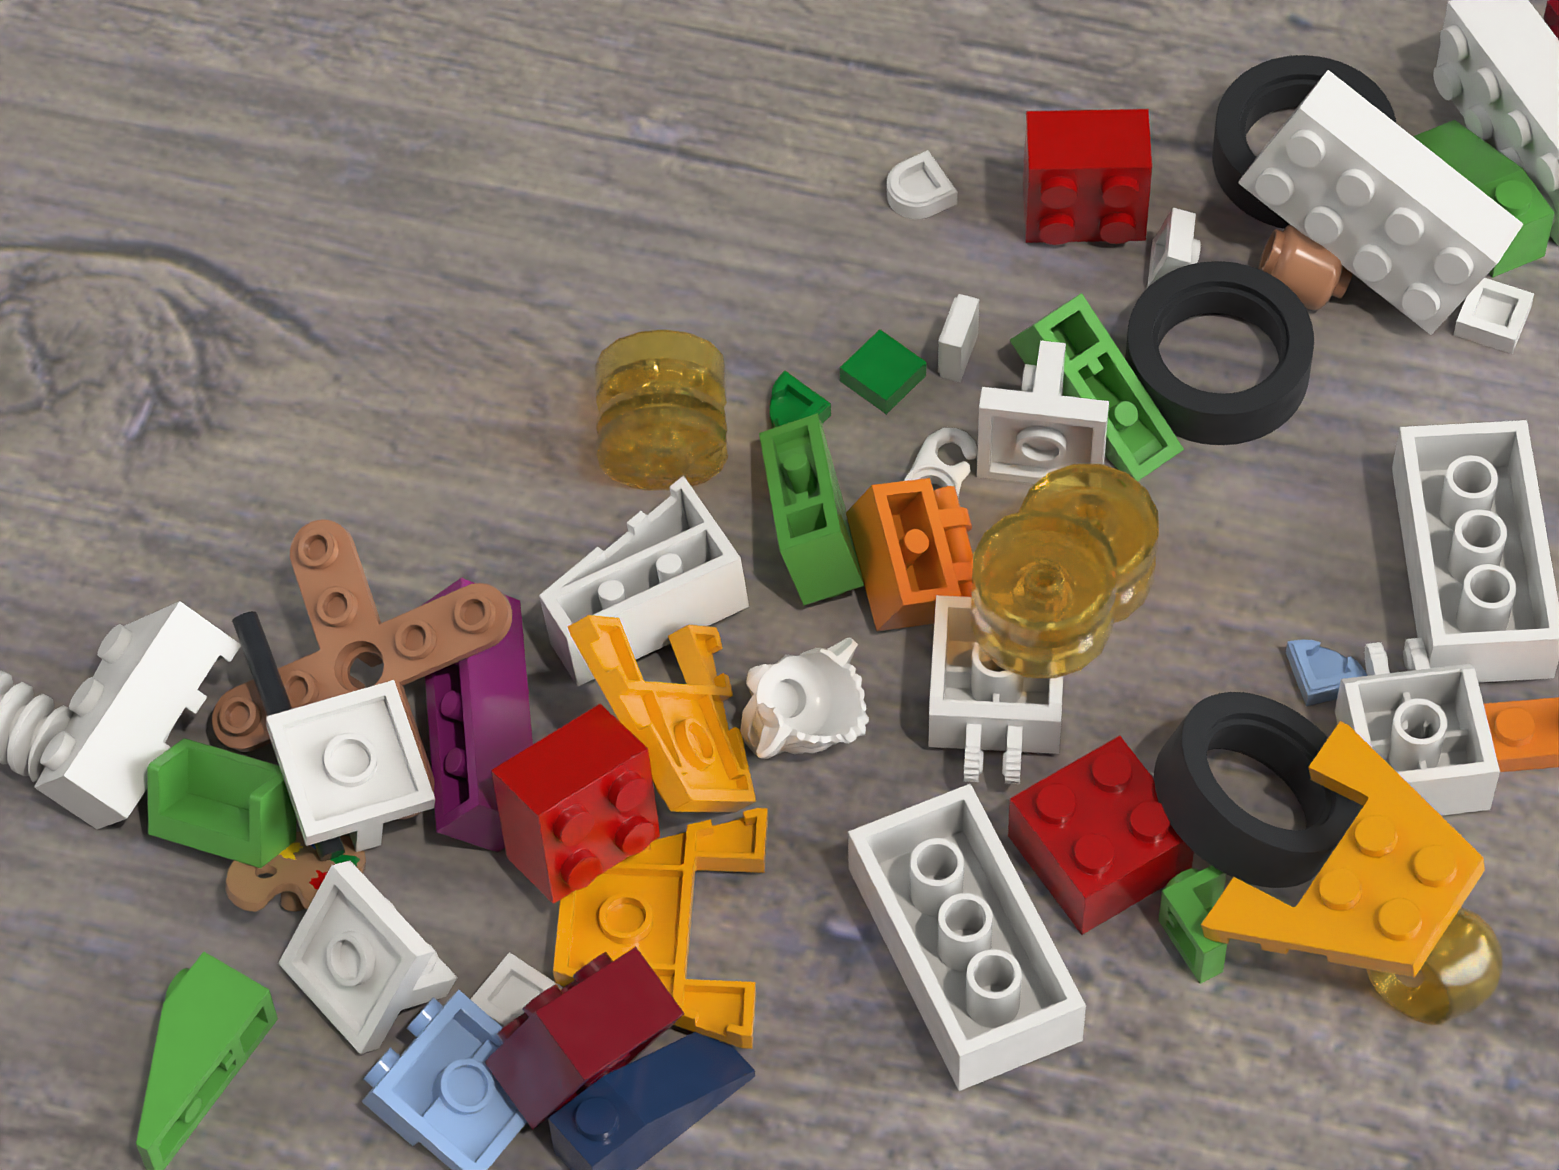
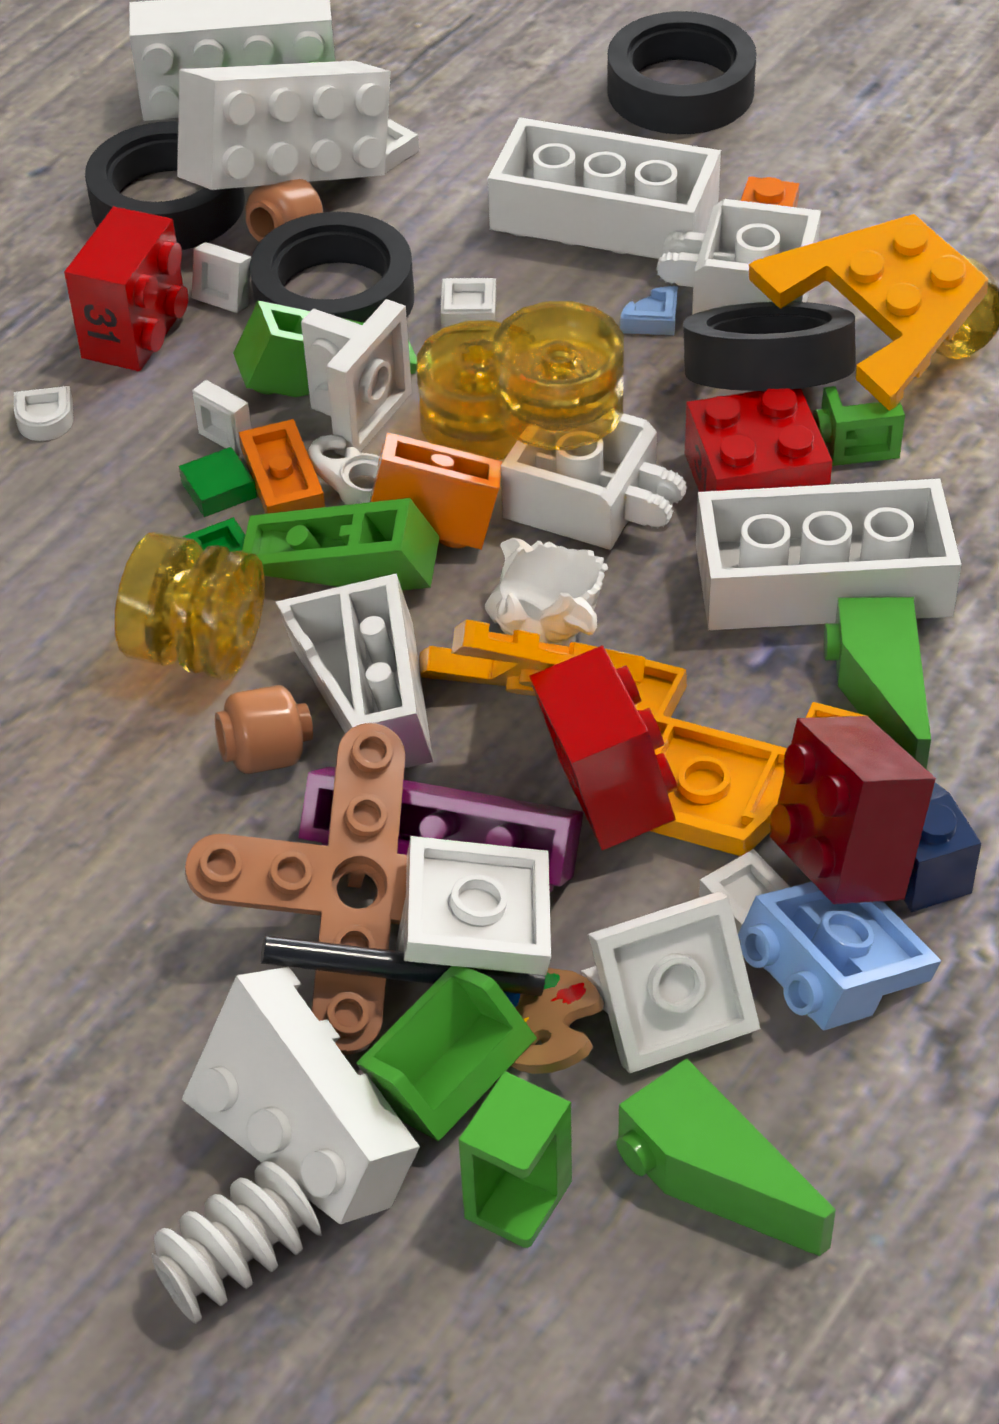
camera: 70 degrees left, 10 degrees down
none -> nougat head [215,685,313,774]
none -> orange plate [238,419,325,514]
none -> white tile [440,278,496,328]
none -> bright green panel [458,1071,572,1248]
none -> bright green slope [824,597,931,769]

